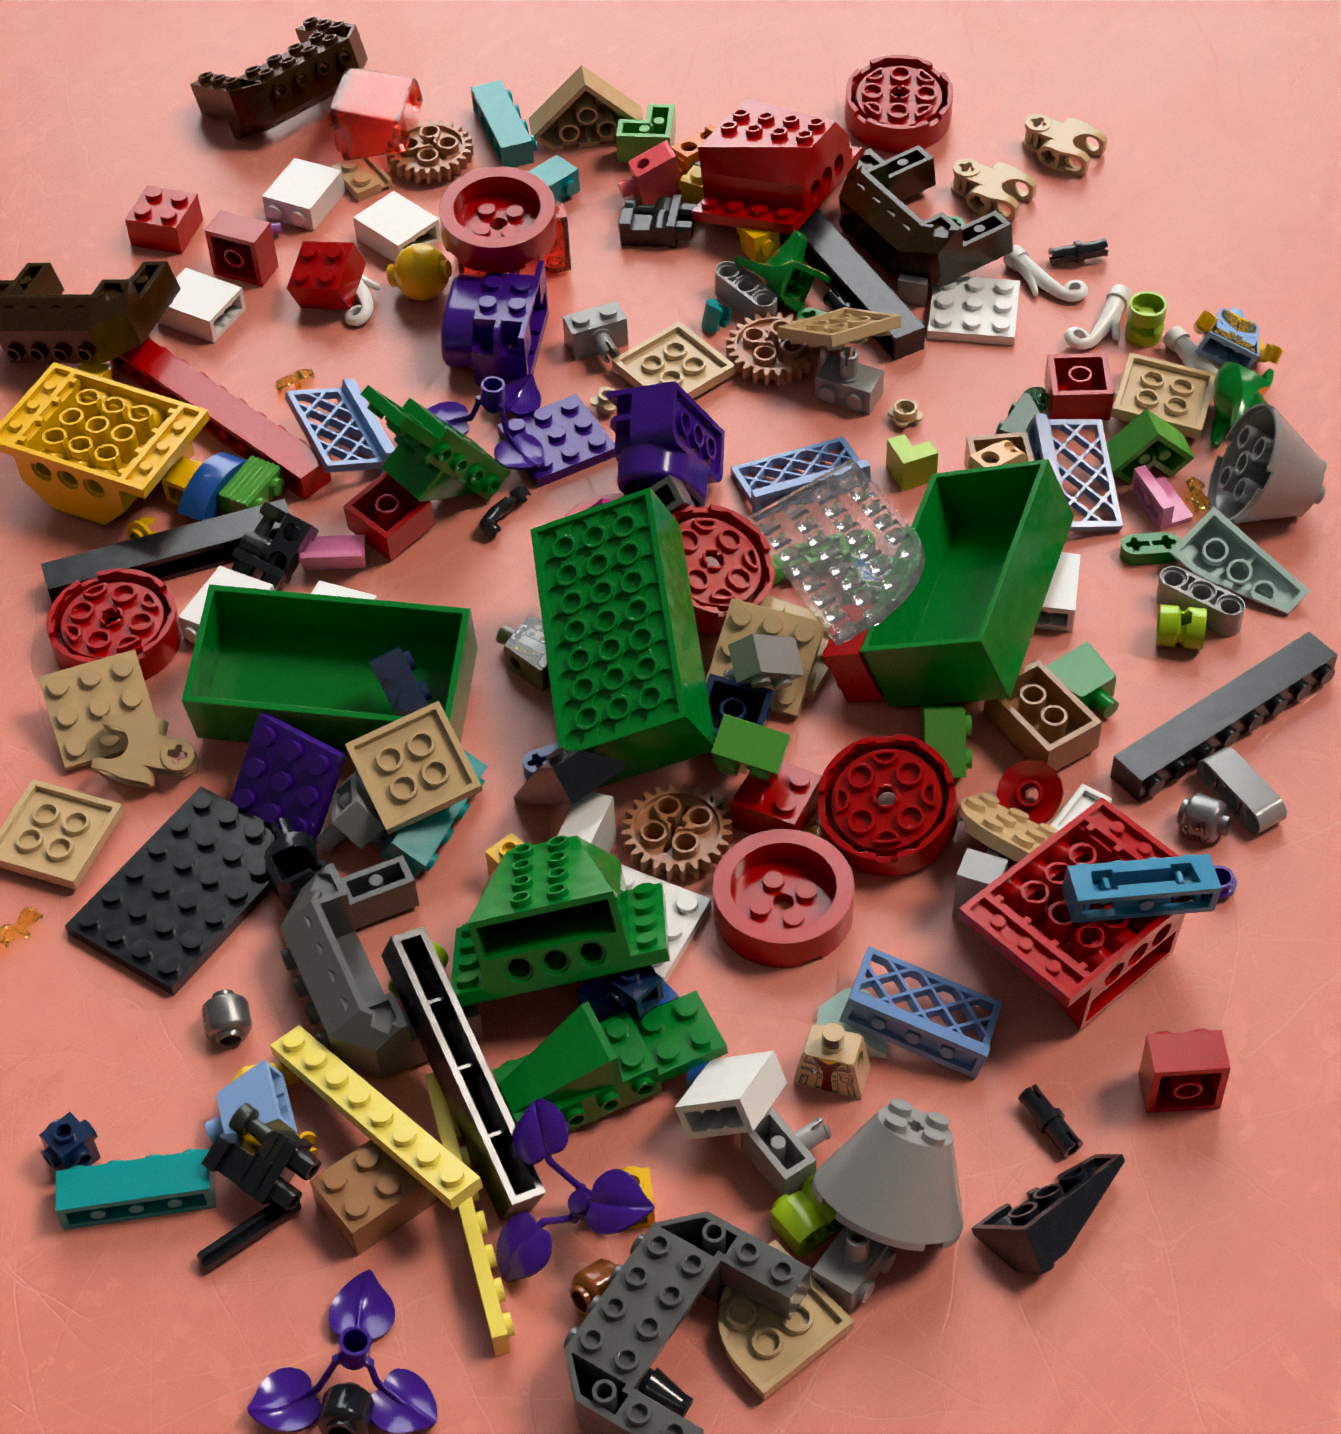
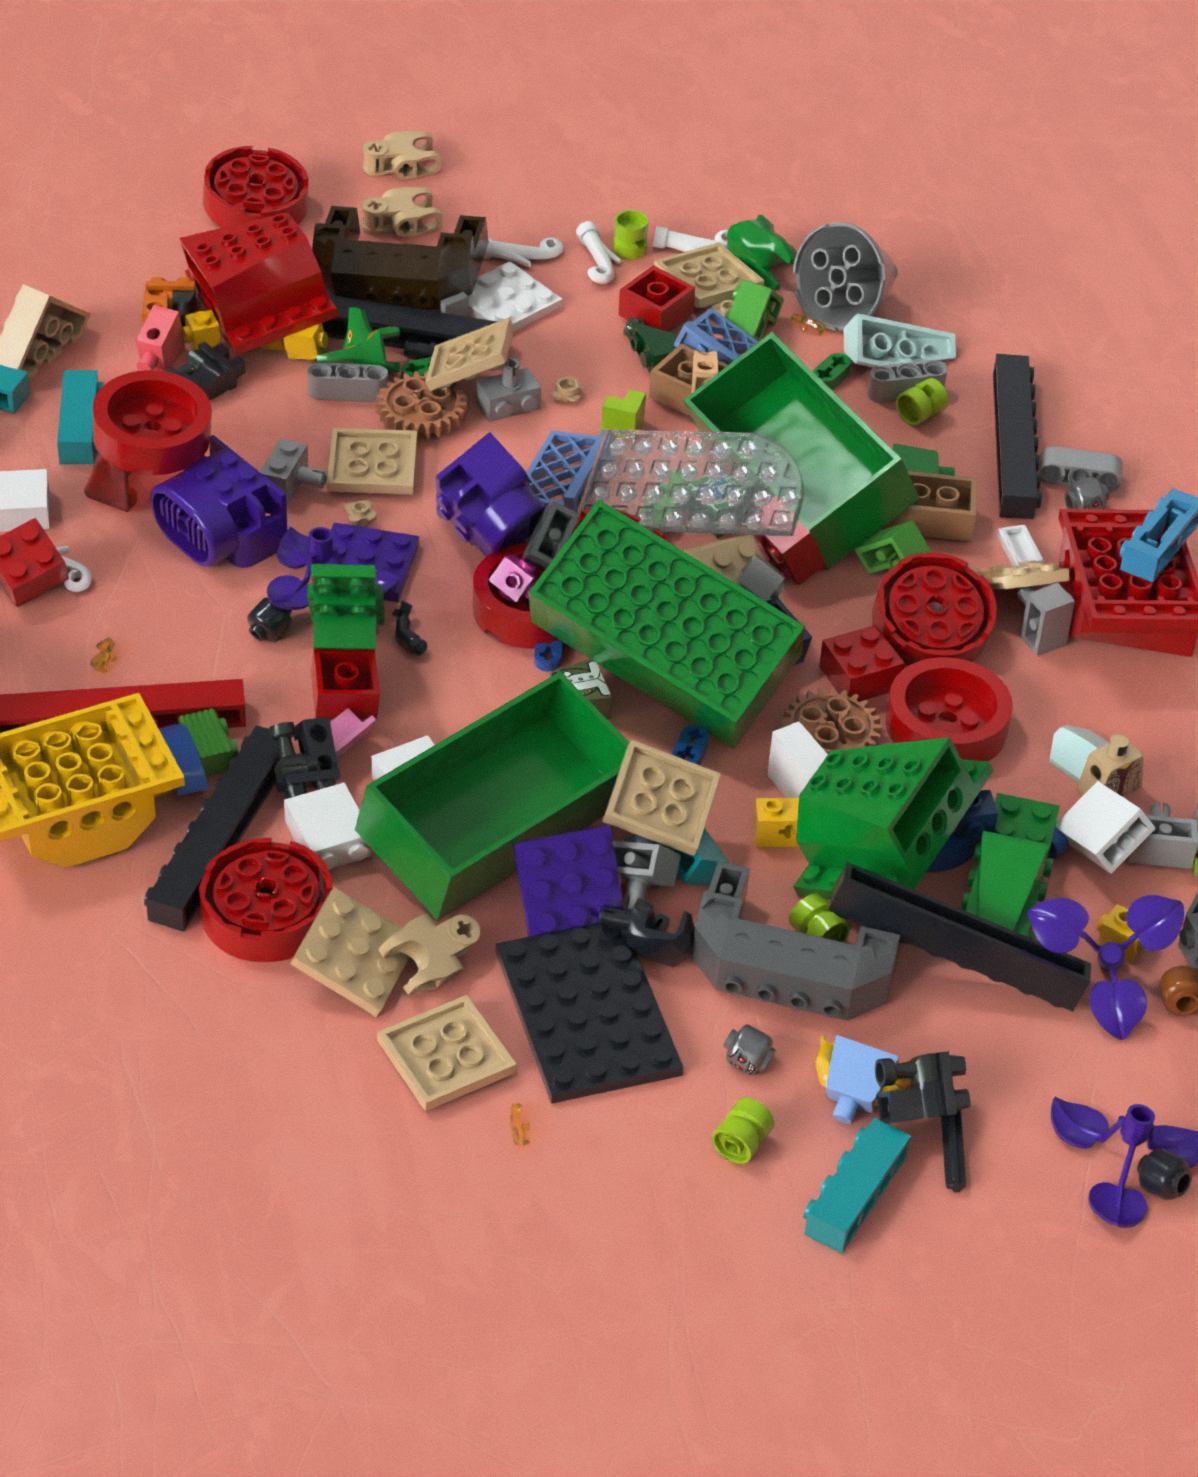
camera: 55 degrees left, 5 degrees down
dark blue brick [39,1112,101,1170] -> none
yellow plate [127,517,158,540] -> none
light yellow plate [270,1025,483,1210] -> none
medium blue fence [285,379,395,476] -> none
medium nougat brick [310,1140,440,1256] -> none
dark blue brick [369,646,432,716] -> none
yellow brick [387,243,452,301] -> none
light yellow plate [425,1073,515,1356] -> none
black wedge [513,747,627,804] -> none
bright green brick [616,104,676,163] -> none
teal piece [701,298,732,334] -> none
bright green brick [711,714,791,782] -> none
medium blue fence [839,946,1003,1079] -> none
red dish [996,759,1064,825] -> none
black pin [1048,238,1108,266] -> none
bright pink panel [1131,465,1193,531] -> none
torso [1193,308,1284,369] -> none
none -> lime wheel [711,1097,775,1164]

